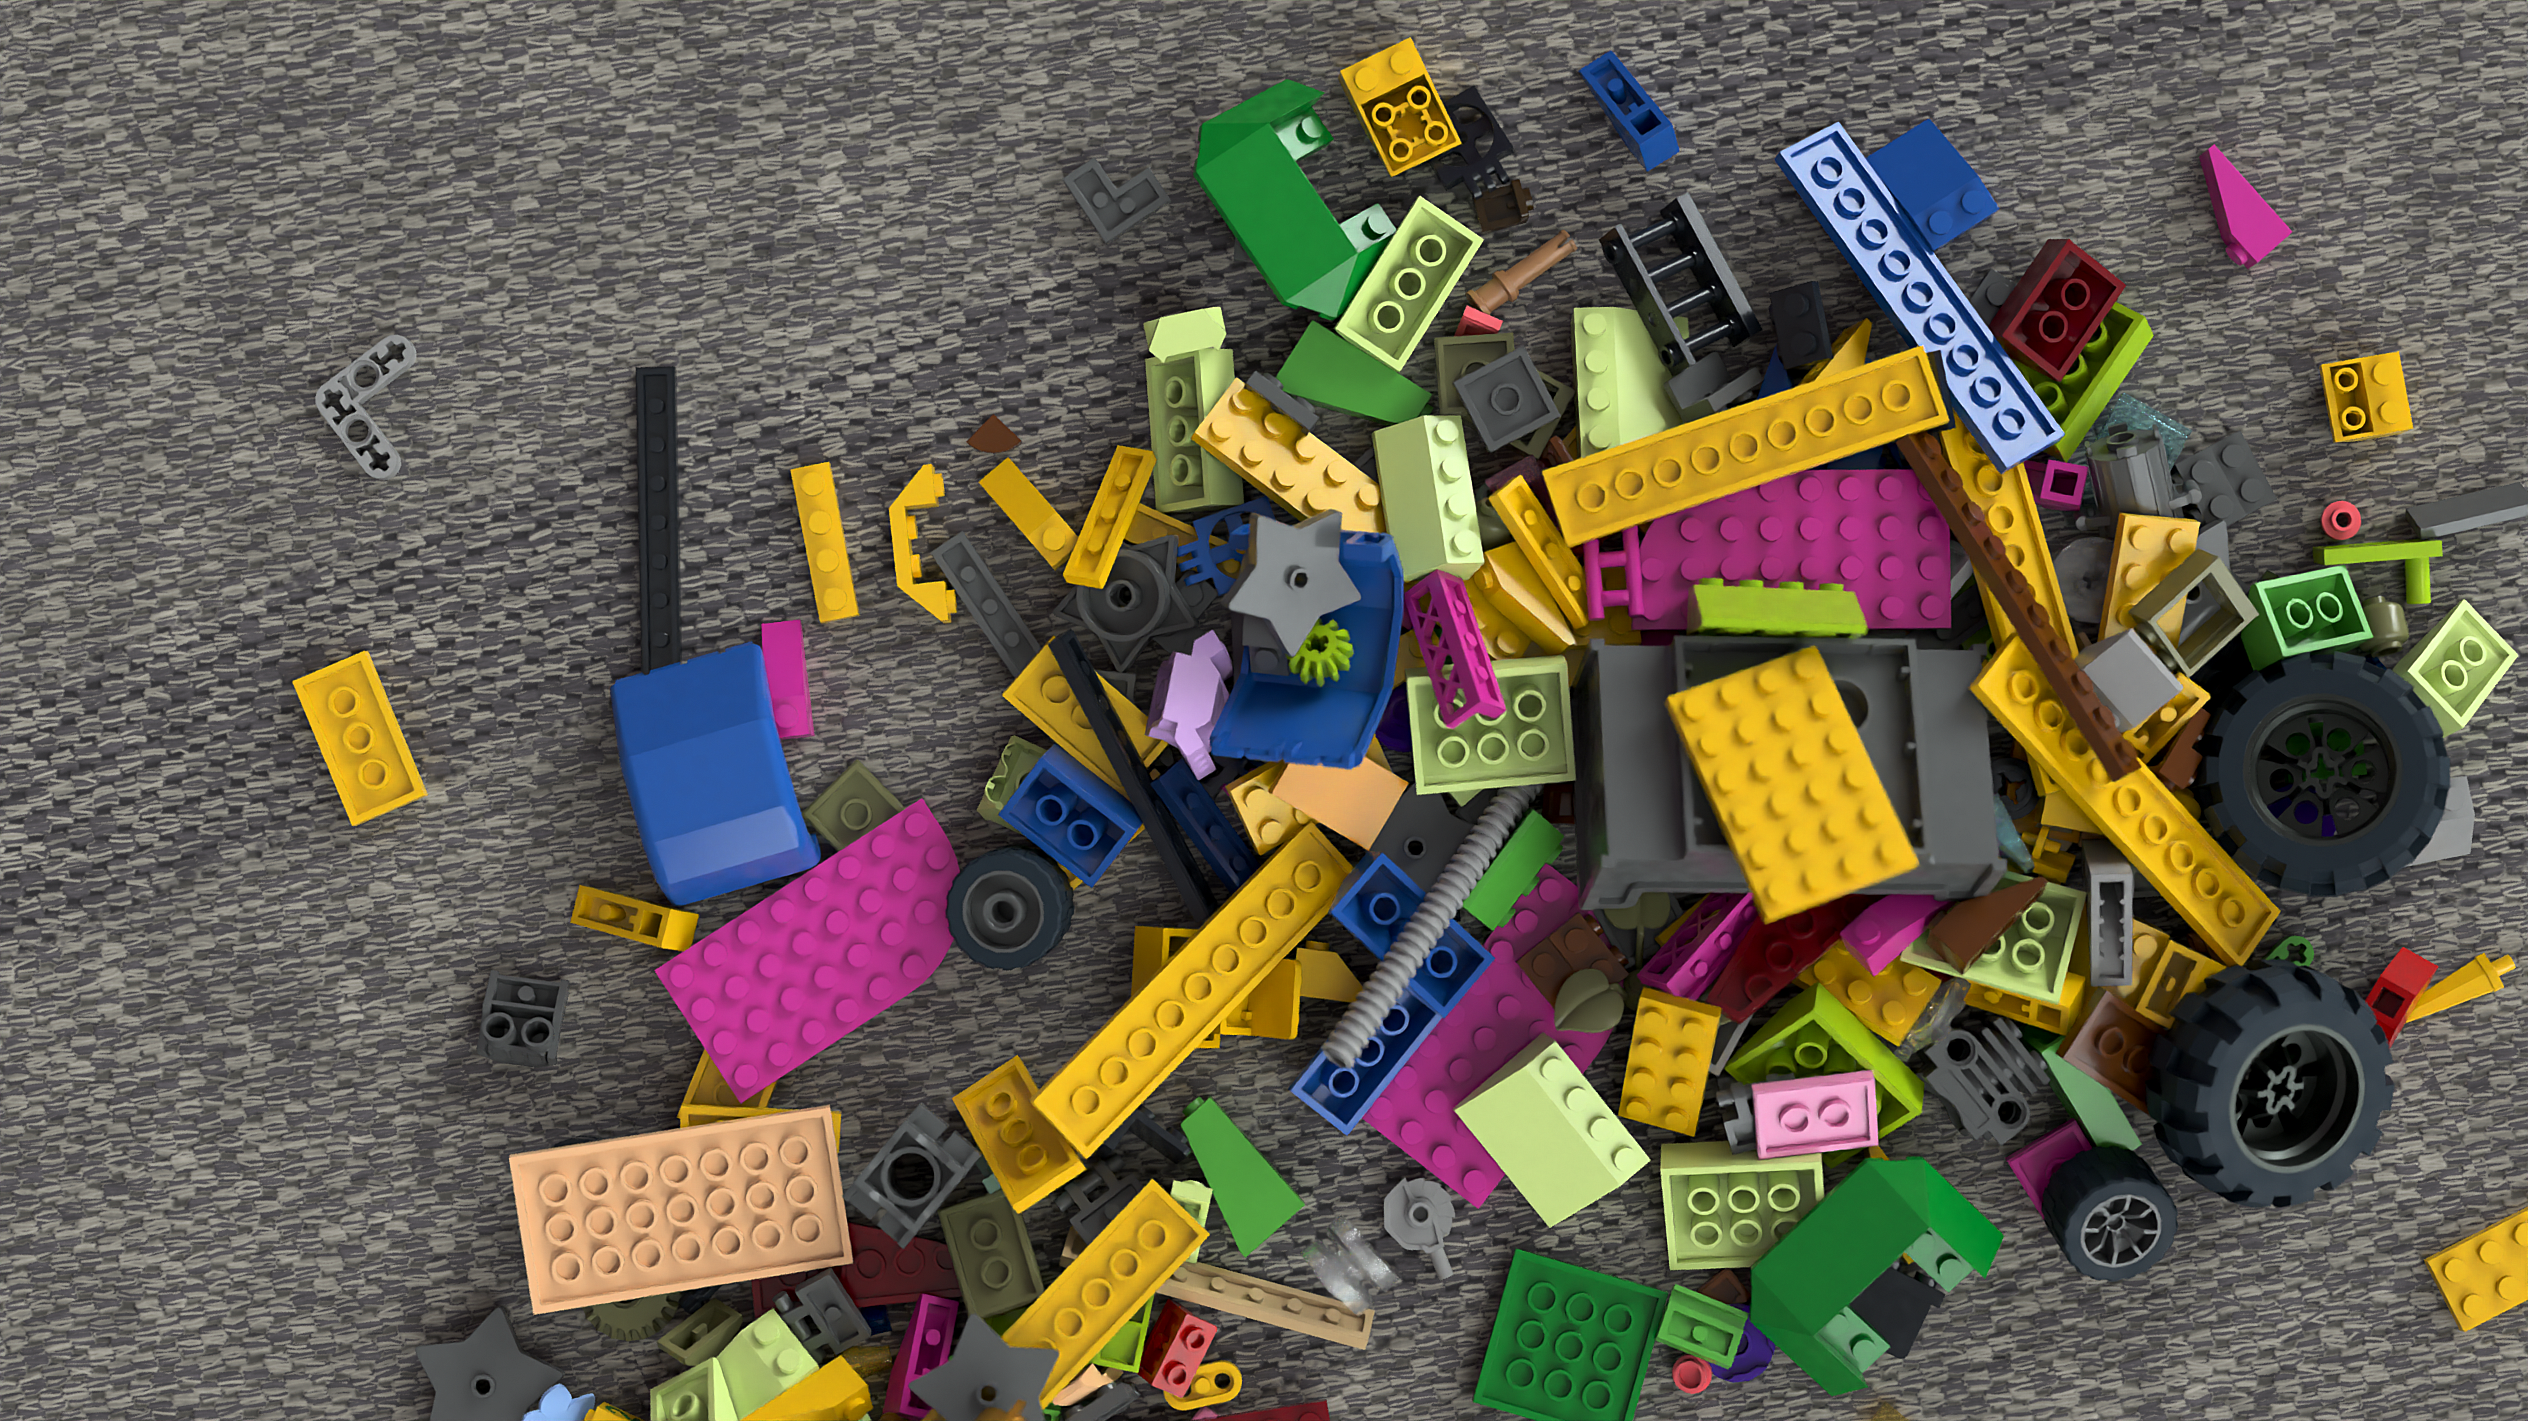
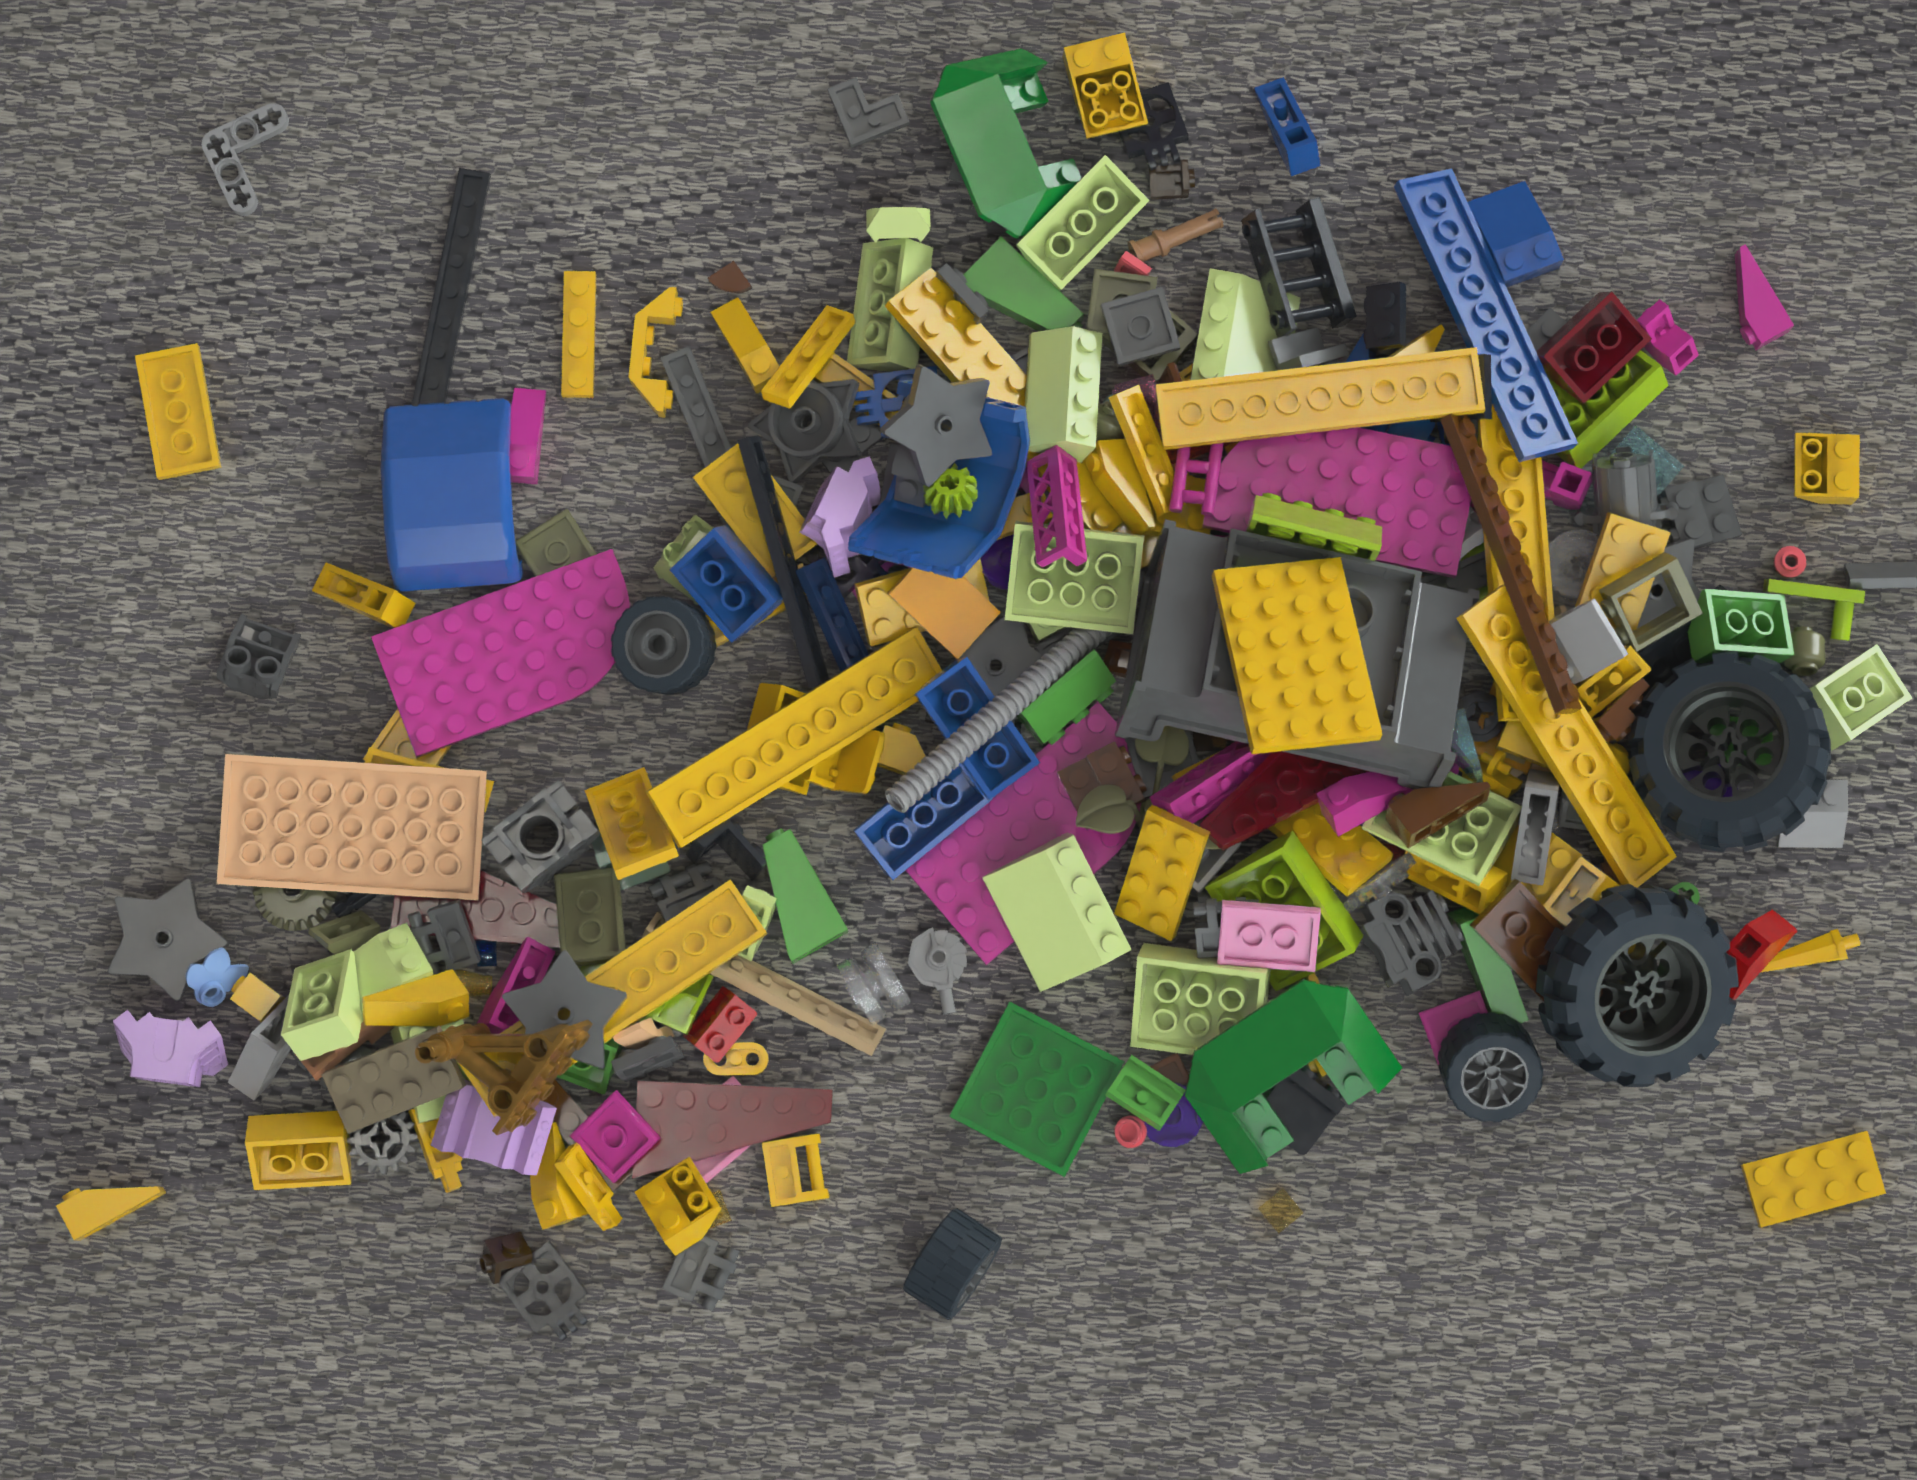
camera: 10 degrees right, 5 degrees down
none -> dark pink brick [1637,299,1699,376]

